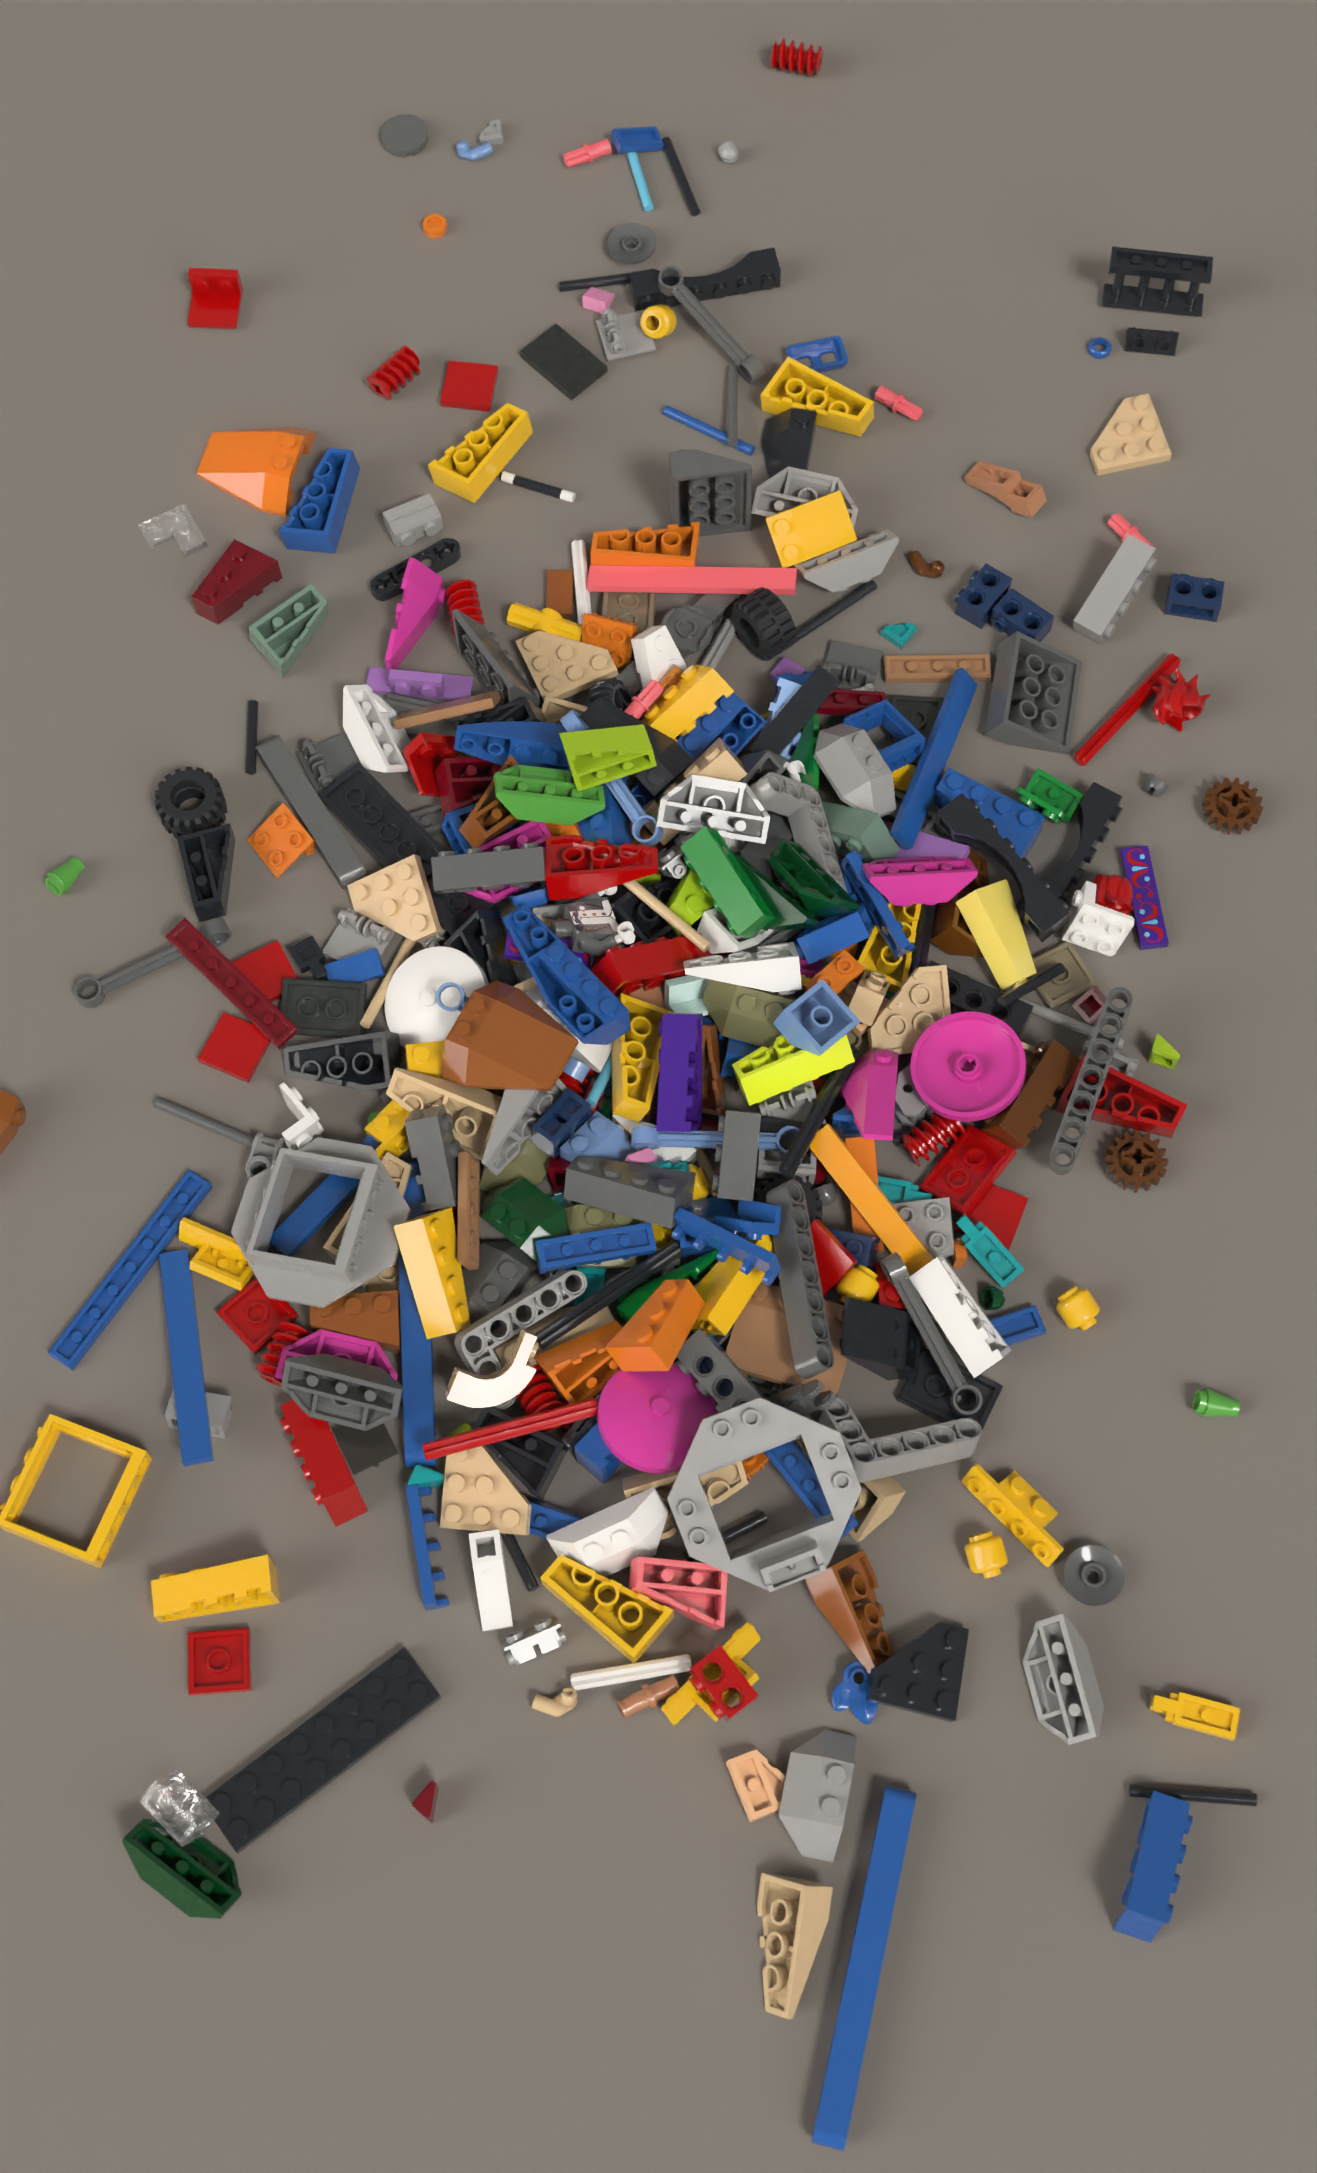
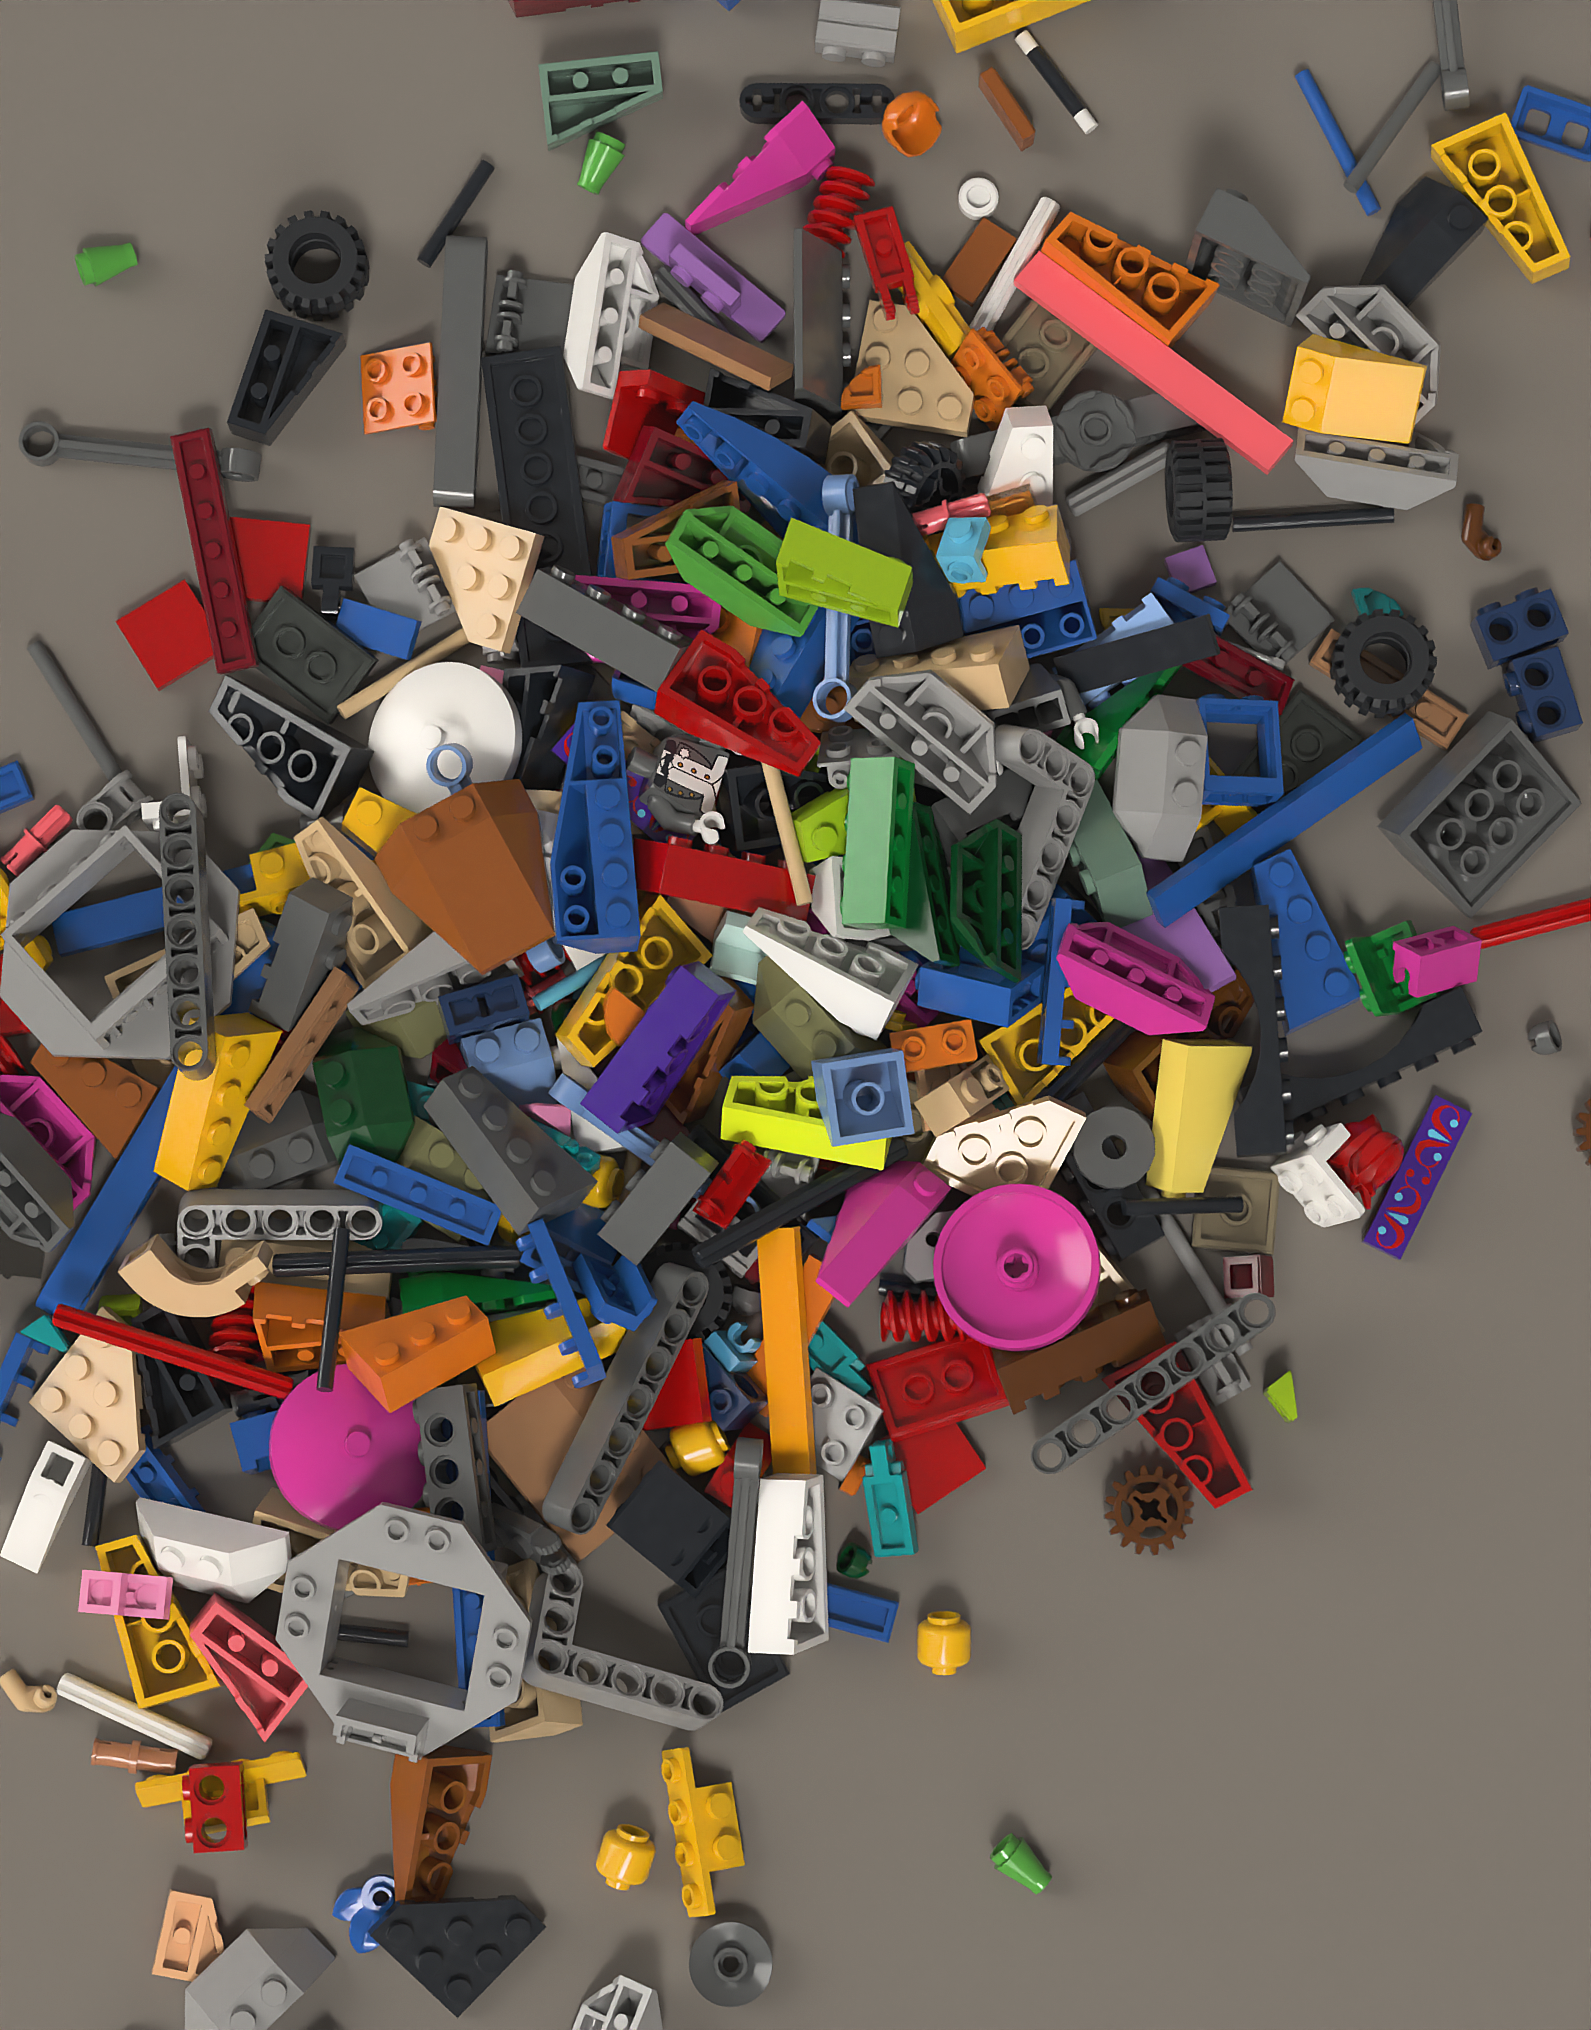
camera: 30 degrees right, 15 degrees up
hinge [501,1617,567,1665] -> none
none -> coral axle [0,805,73,877]
none -> bright pink slope [78,1570,173,1620]
none -> dark grey beam [159,793,216,1081]
none -> black bar [316,1228,350,1392]
none -> bright green cone [577,131,625,195]
none -> orange tile [603,987,645,1046]
none -> red hinge [692,1140,772,1230]
none -> dark azure tile [704,1322,762,1373]
none -> orange tile [841,365,882,410]
none -> red hinge [853,206,920,321]
none -> orange hair [882,91,942,158]
none -> medium azure bracket [936,517,991,584]
none -> white tile [958,177,999,220]
none -> dark orange tile [978,67,1036,152]
none -> dark grey tile [1073,1106,1155,1189]
none -> black tyre [1330,608,1437,718]
none -> dark pink hinge [1393,926,1482,998]

